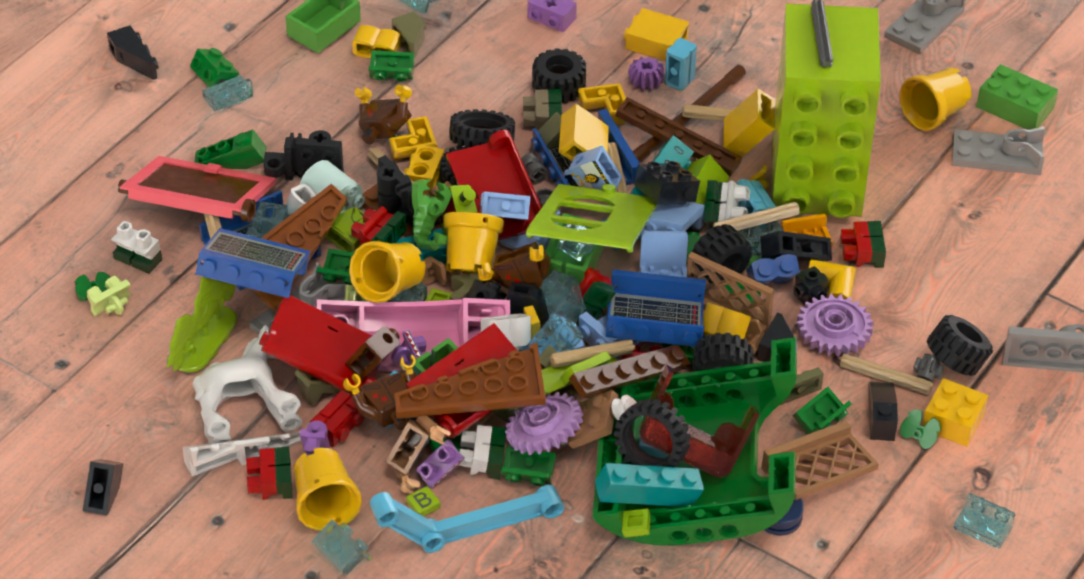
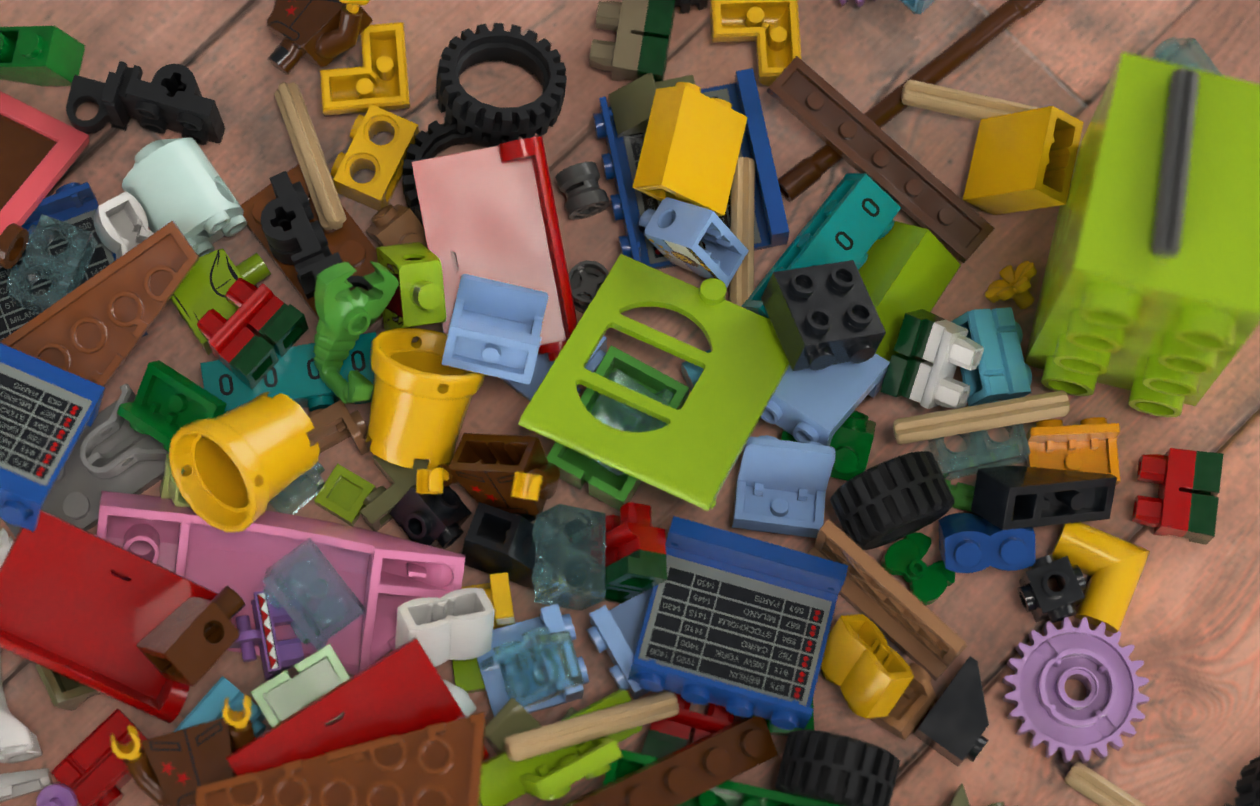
camera: 10 degrees right, 30 degrees up
none -> clear light blue bracket [263,538,365,651]

